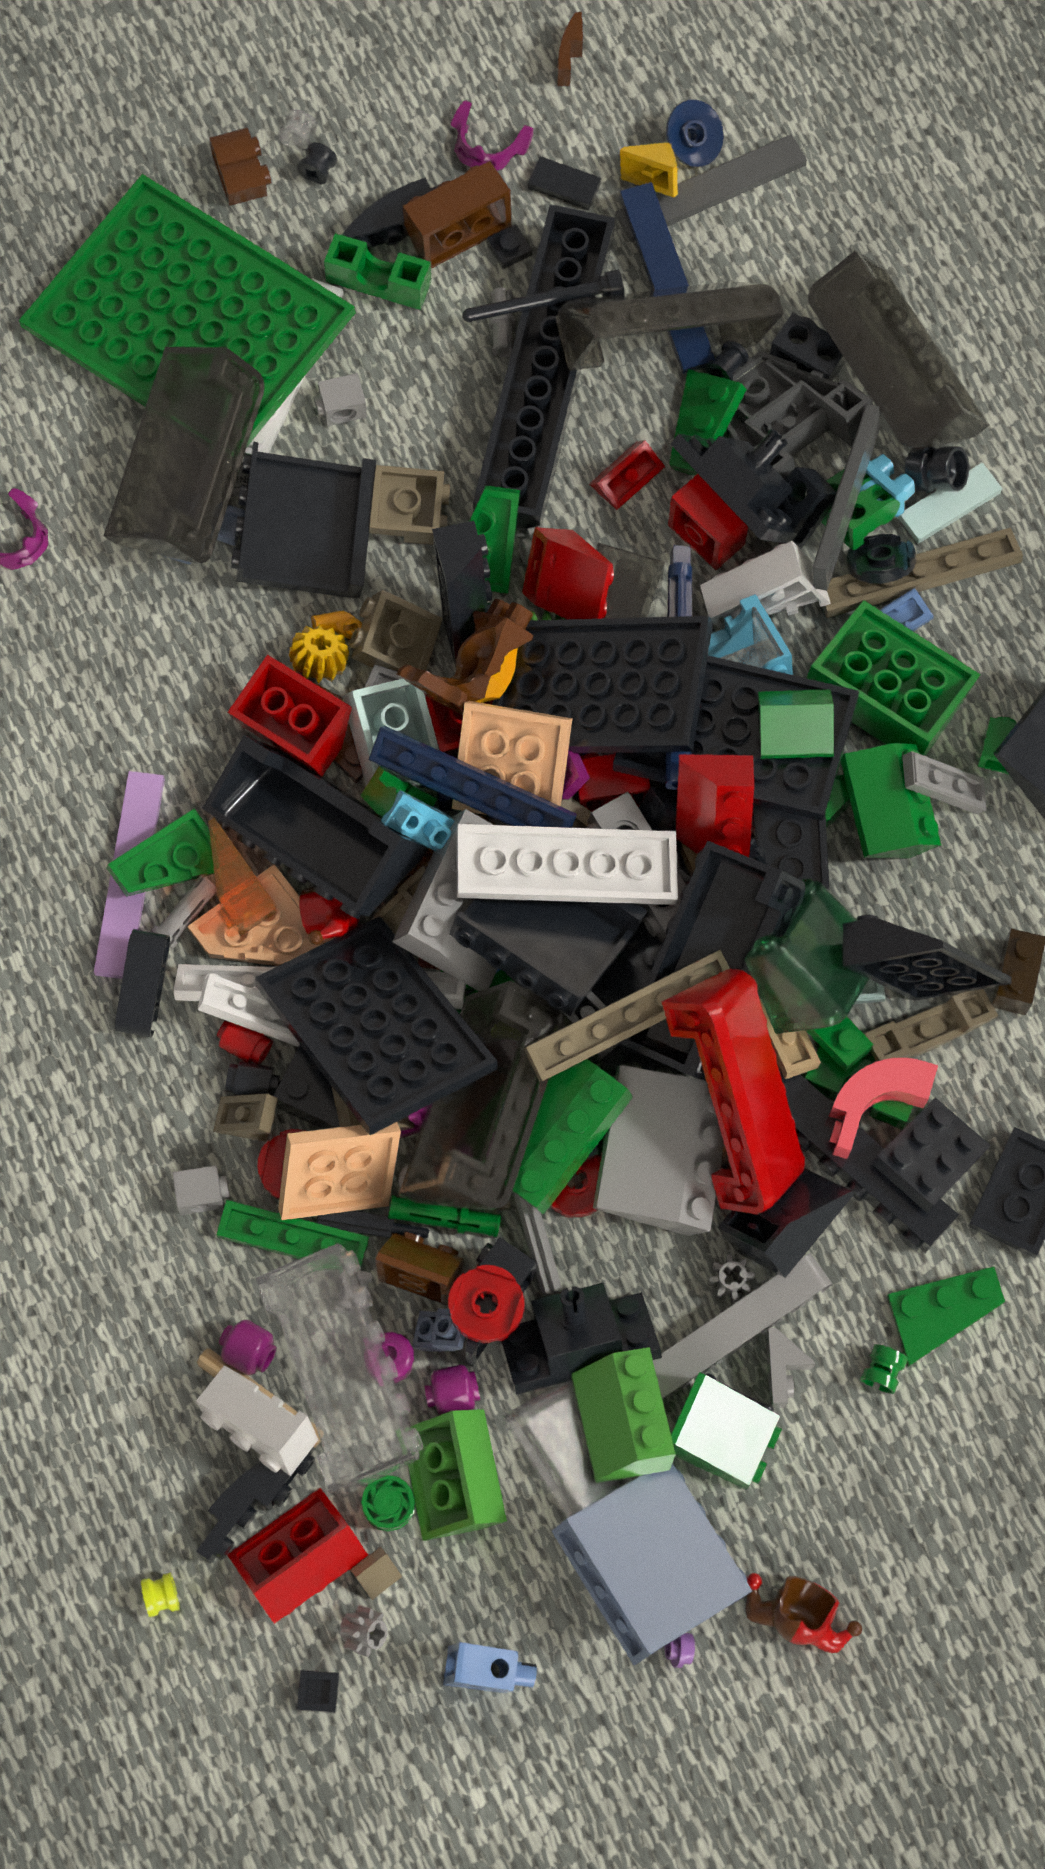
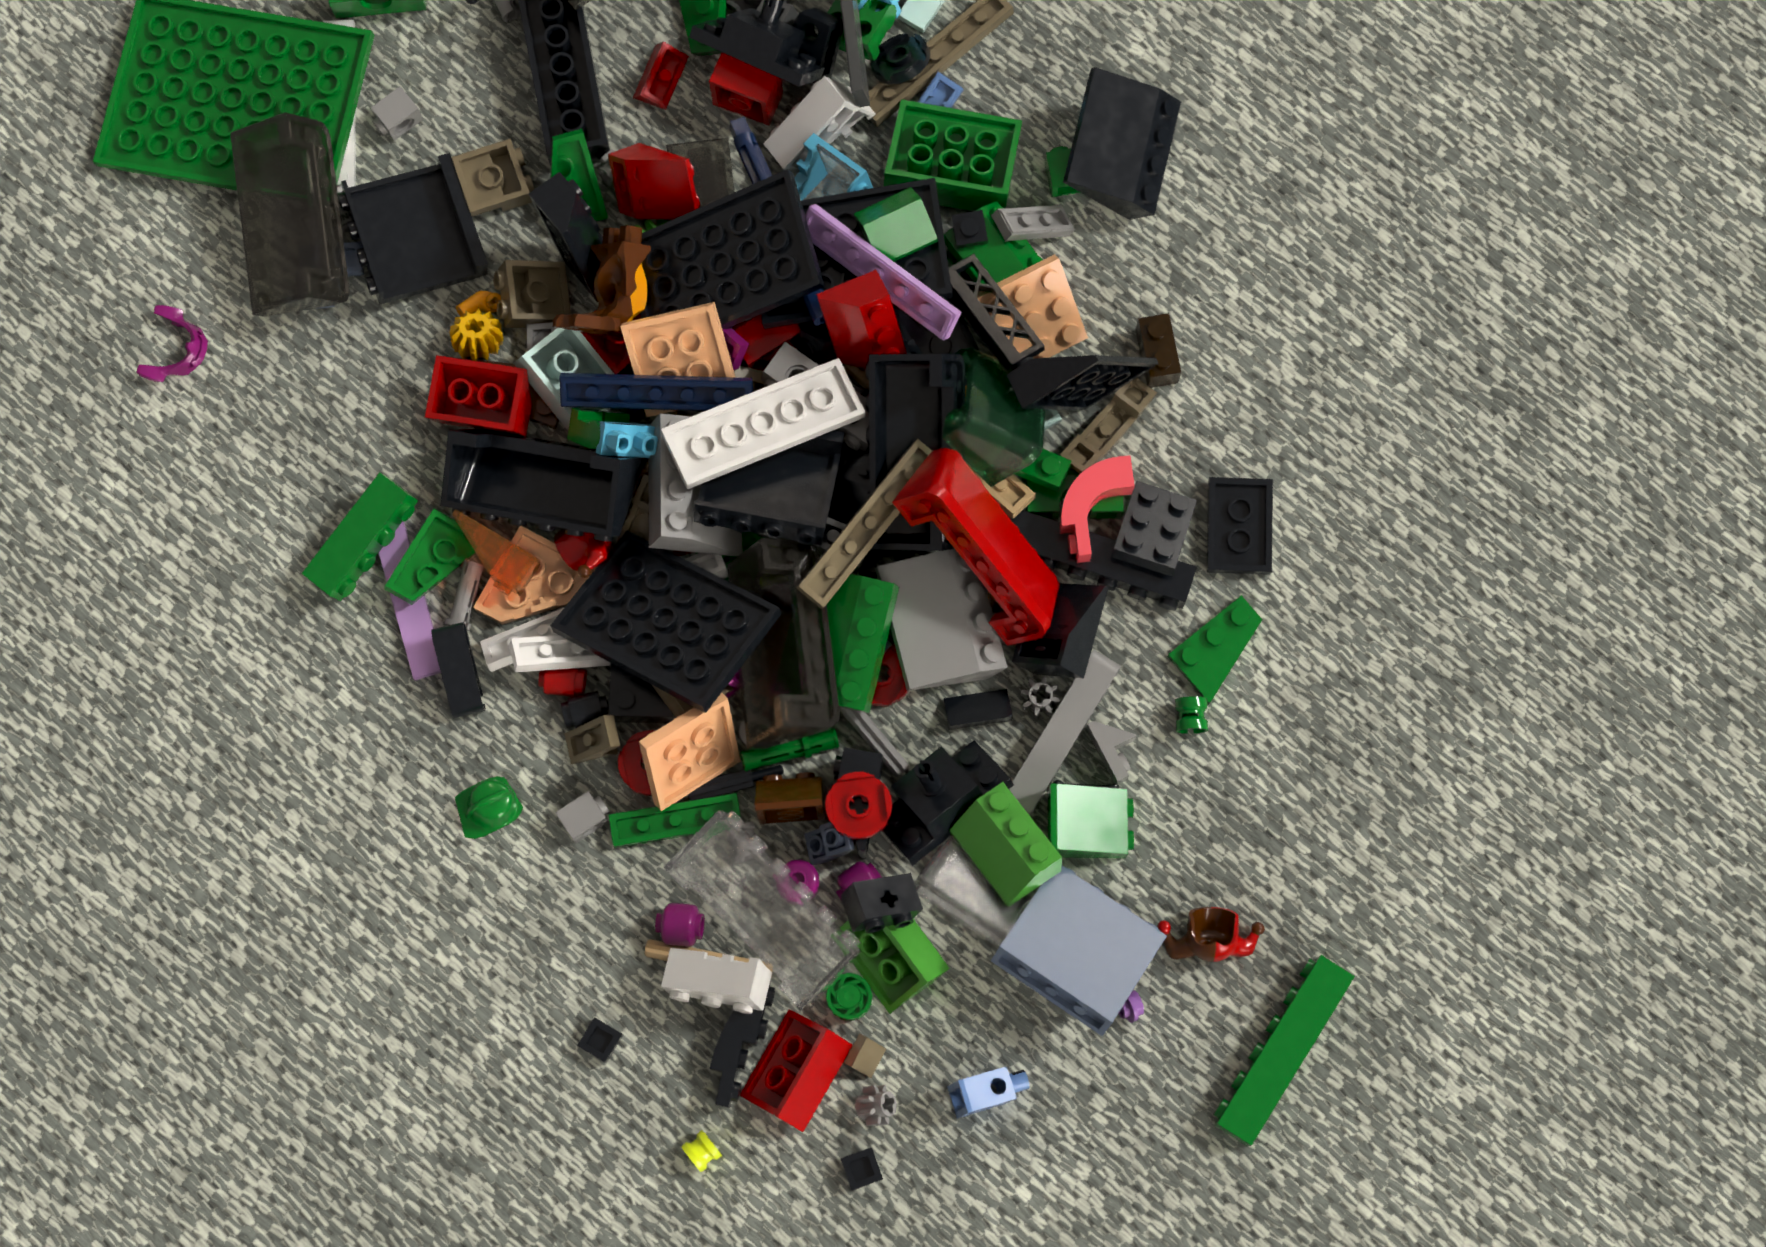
camera: 20 degrees left, 5 degrees up
none -> green brick [301,472,419,601]
none -> green piece [455,776,523,839]
none -> black plate [577,1017,623,1064]
none -> lavender tile [805,204,962,341]
none -> black brick [840,873,923,934]
none -> black slope [944,689,1013,730]
none -> black fence [949,254,1045,374]
none -> black plate [951,210,988,249]
none -> light nougat plate [977,254,1088,379]
none -> green brick [1213,955,1355,1147]

